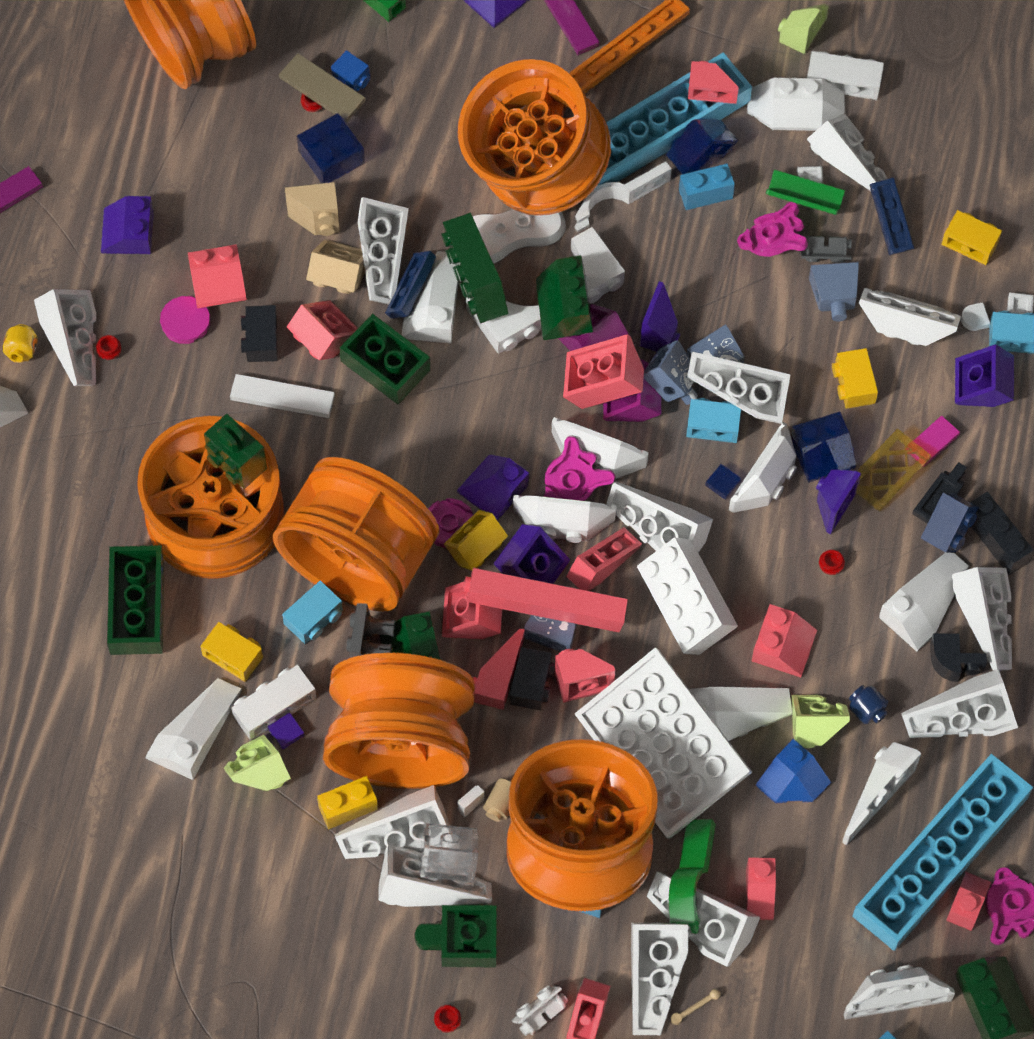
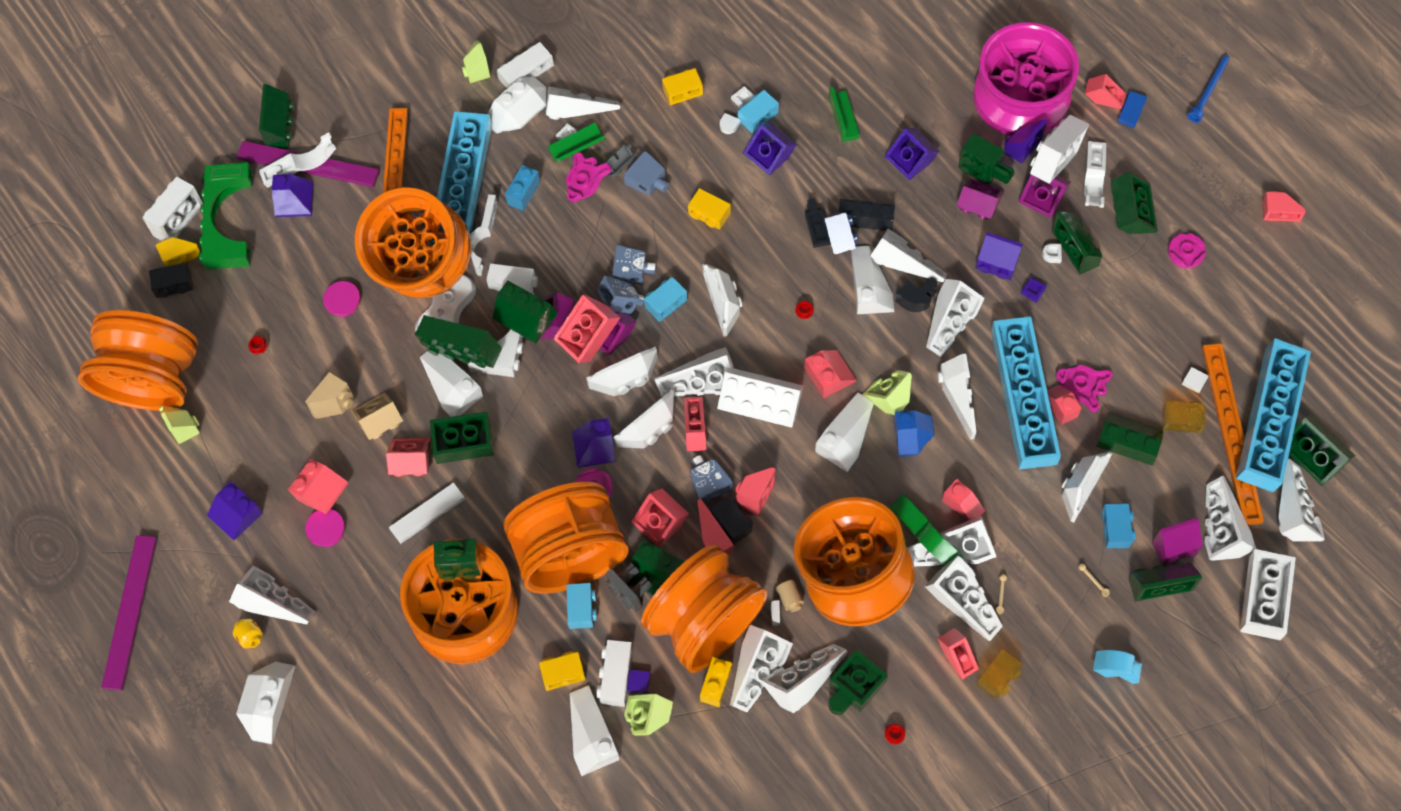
camera: 45 degrees left, 0 degrees up
red plate [96,335,122,360] -> none
dark green brick [107,545,164,655] -> none
black brick [241,305,278,362] -> none
dark tan piece [279,53,366,123] -> none
clear blue brick [297,113,365,184] -> none
blue brick [331,50,370,92] -> none
white wedge [358,197,409,305] -> none
dark blue plate [385,251,437,319] -> none
clear brick [420,823,479,883] -> none
yellow brick [444,510,508,570] -> none
coral brick [463,568,628,632] -> none
dark purple slope [494,524,570,584] -> none
white hinge [511,986,568,1036] -> none
dark pink tile [543,435,615,501] -> none
white plate [575,647,752,839] -> none
dark purple slope [640,281,680,352] -> none
clear blue brick [666,119,739,174] -> none
white wedge [687,352,791,424] -> none
coral slope [688,61,738,104] -> none
clear blue tile [705,464,741,500] -> none
clear blue slope [791,411,856,483] -> none
dark purple slope [816,470,861,534] -> none
dark blue head [849,685,888,724] -> none
clear yellow window [856,428,931,512] -> none
white wedge [859,288,961,346] -> none
dark blue tile [869,177,914,256] -> none
dark pink tile [906,415,960,467] -> none
none -> yellowish green slope [158,405,200,444]
none -> dark pink tile [323,281,361,317]

